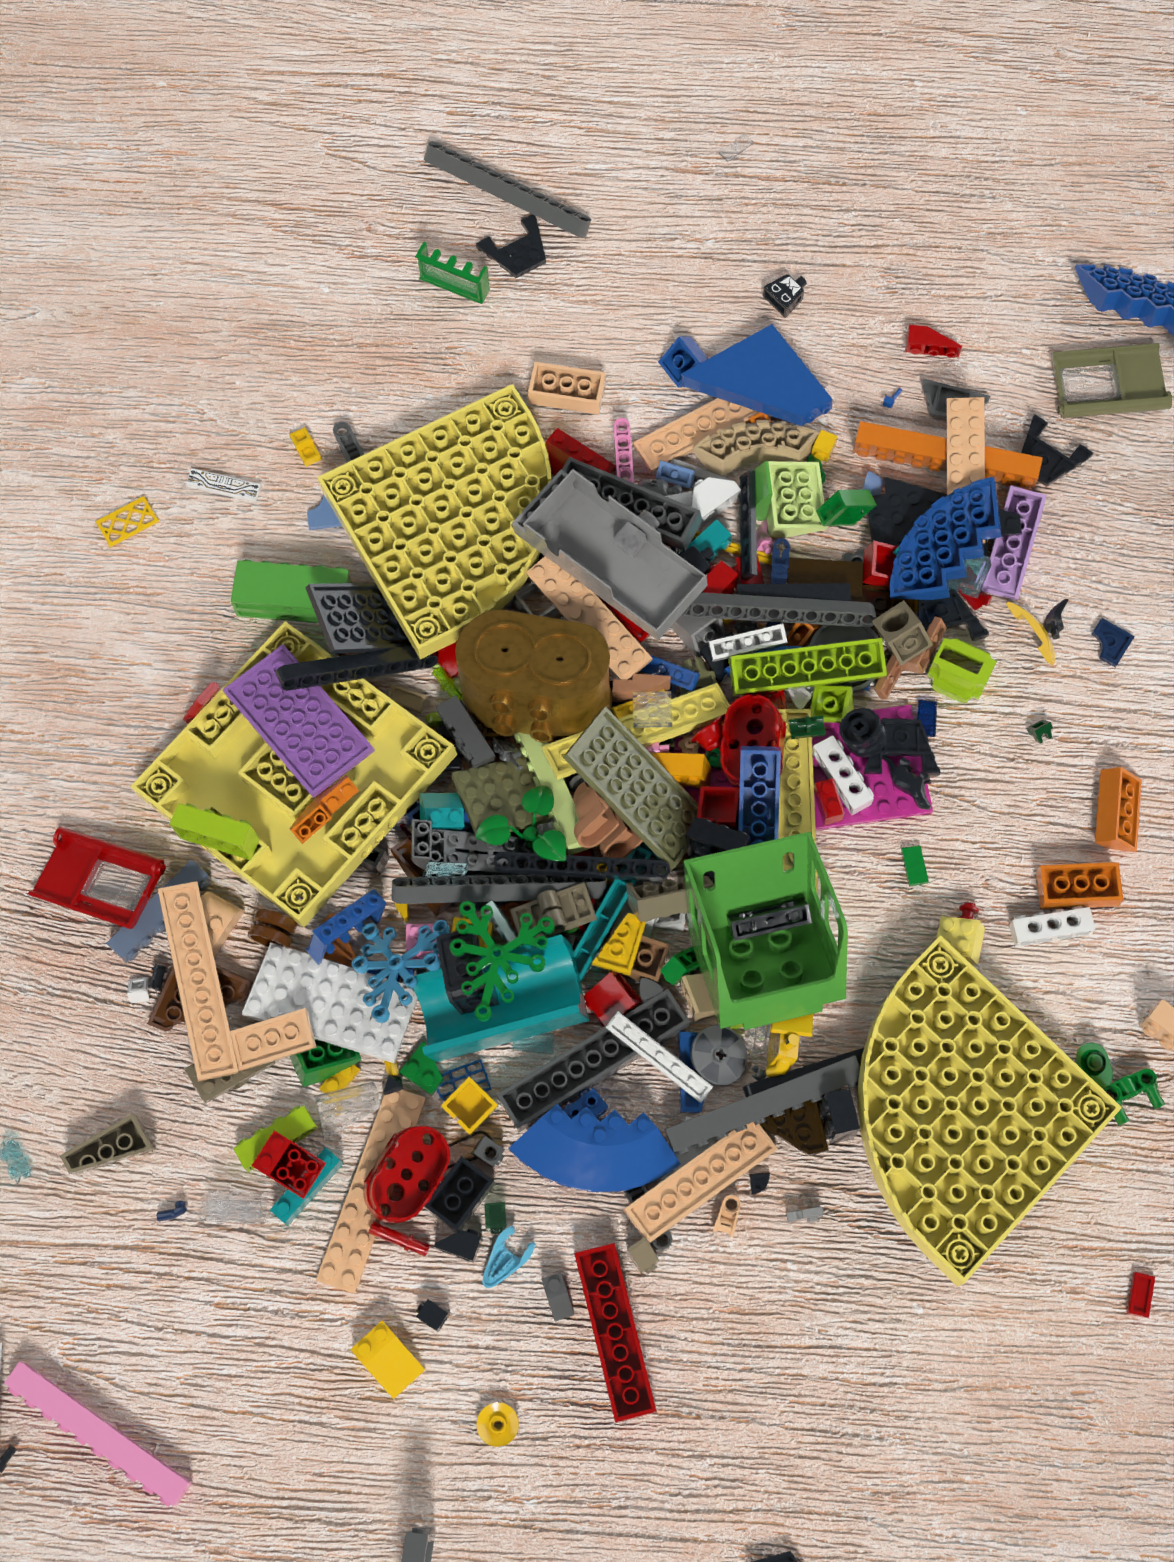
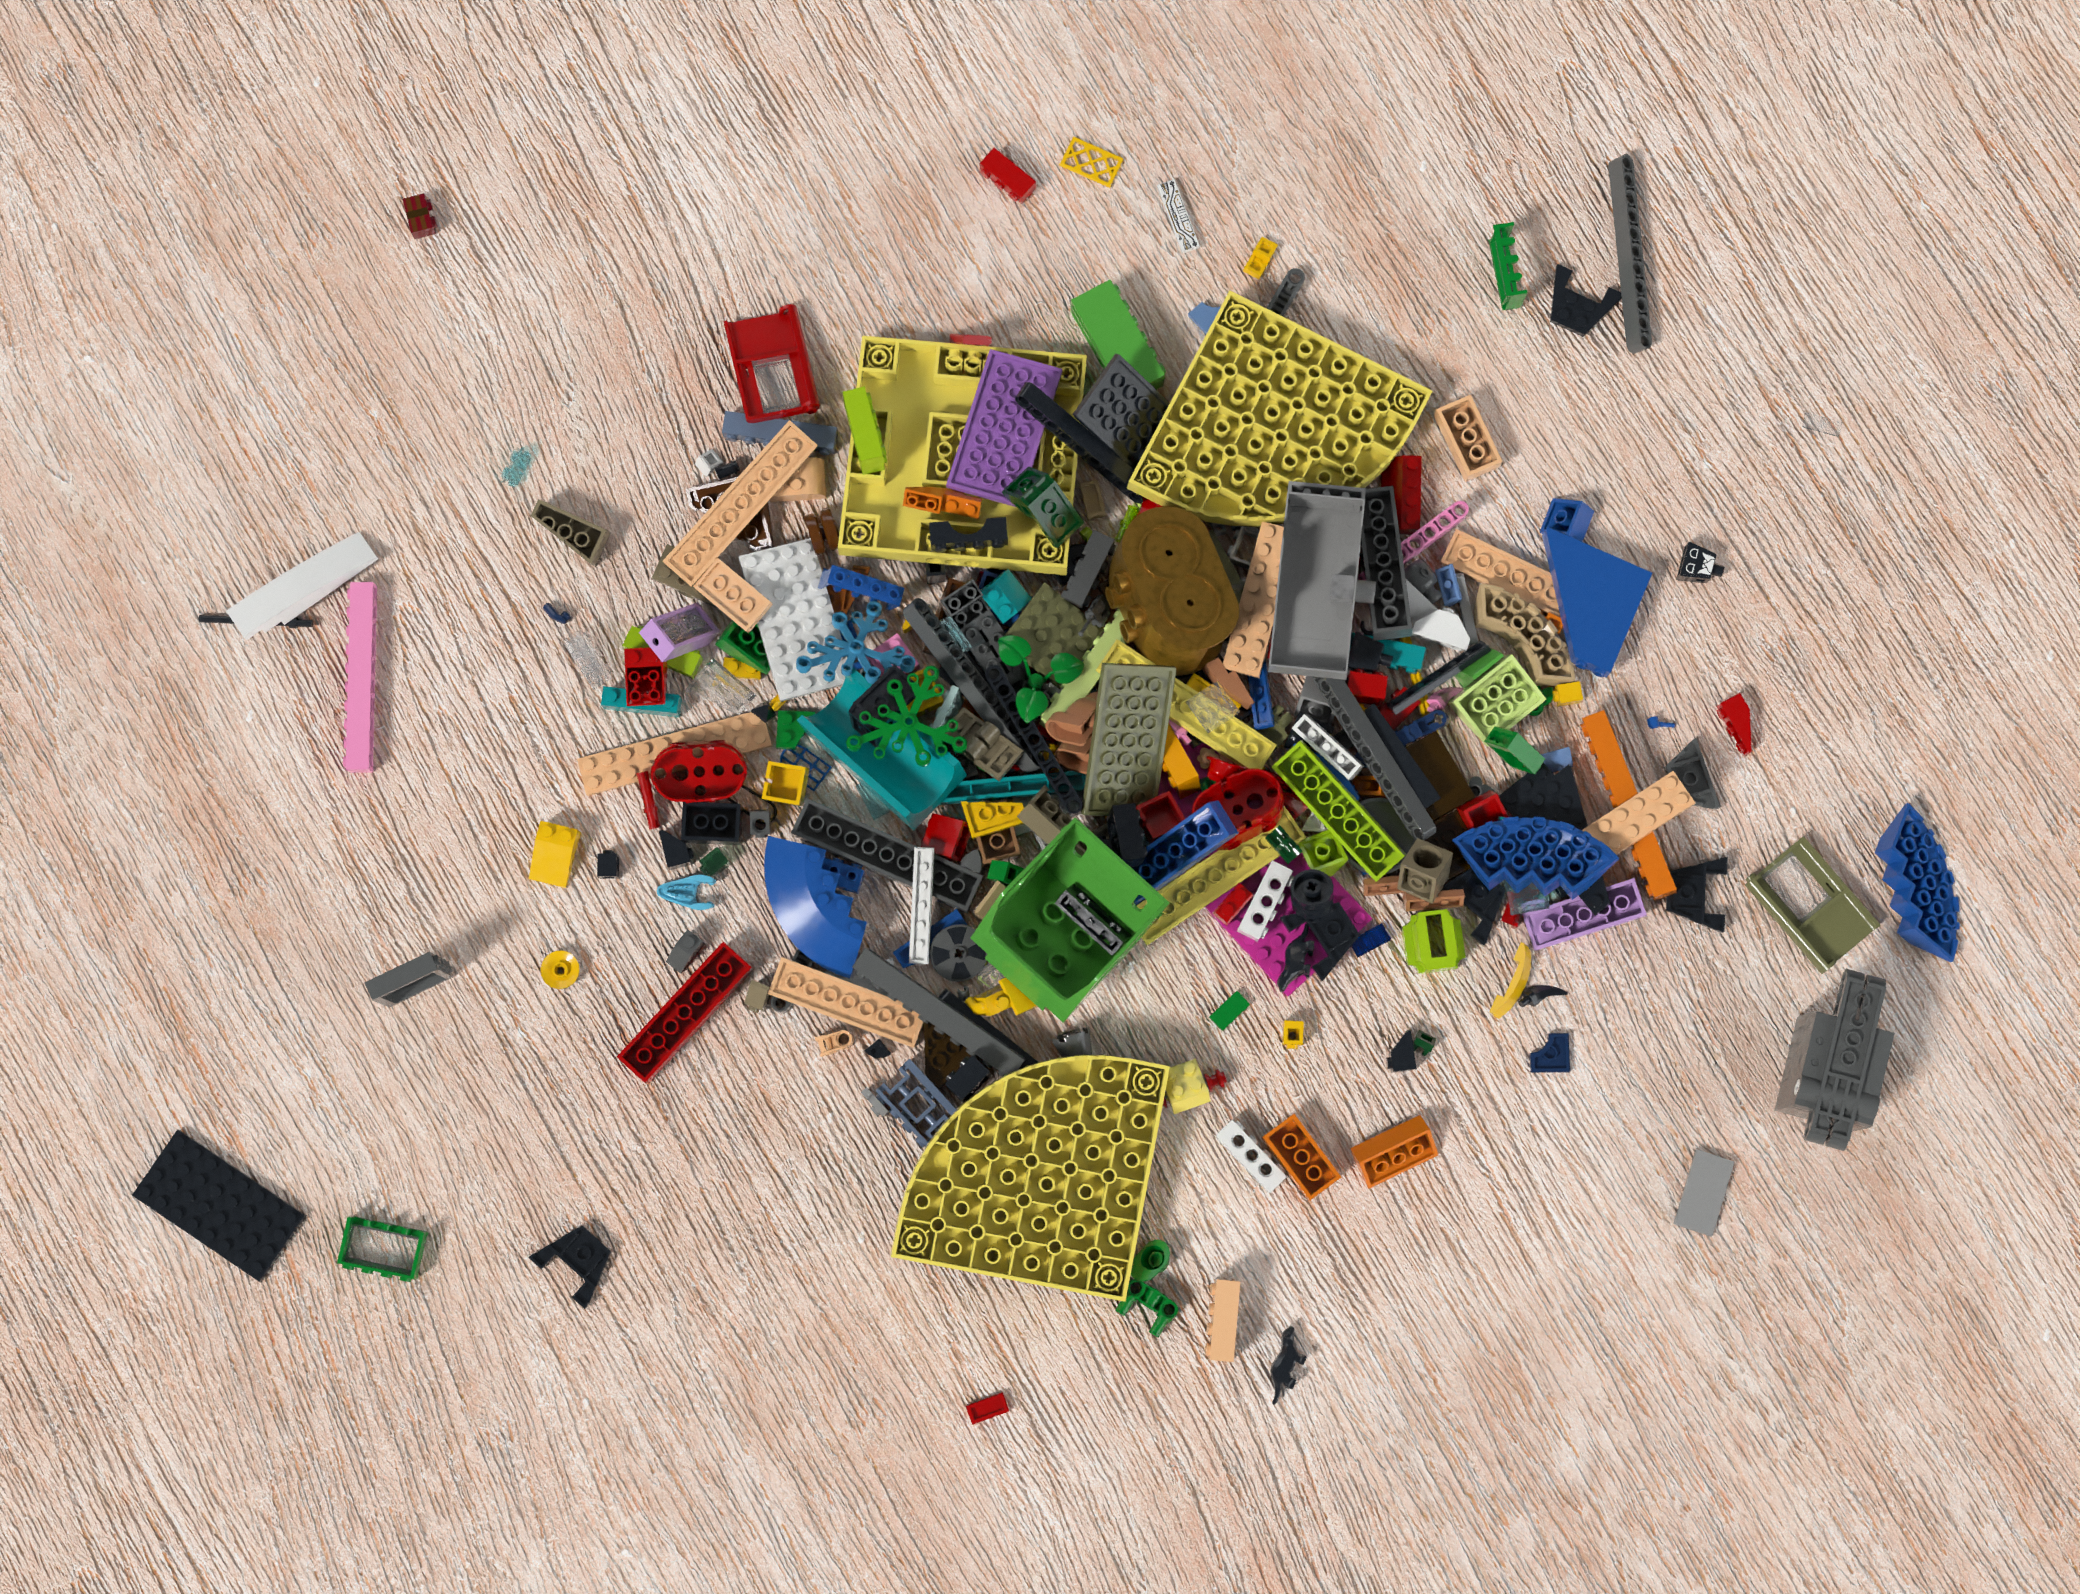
camera: 55 degrees right, 10 degrees up
none -> lavender brick [639,602,720,662]
none -> sand blue fence [875,1059,956,1148]
none -> black arch [929,517,1008,553]
none -> red brick [979,147,1036,204]
none -> dark green bracket [1002,466,1084,548]
none -> dark grey cone [1052,1027,1092,1057]
none -> yellow brick [1282,1020,1304,1049]
none -> black slope [1386,1030,1417,1073]

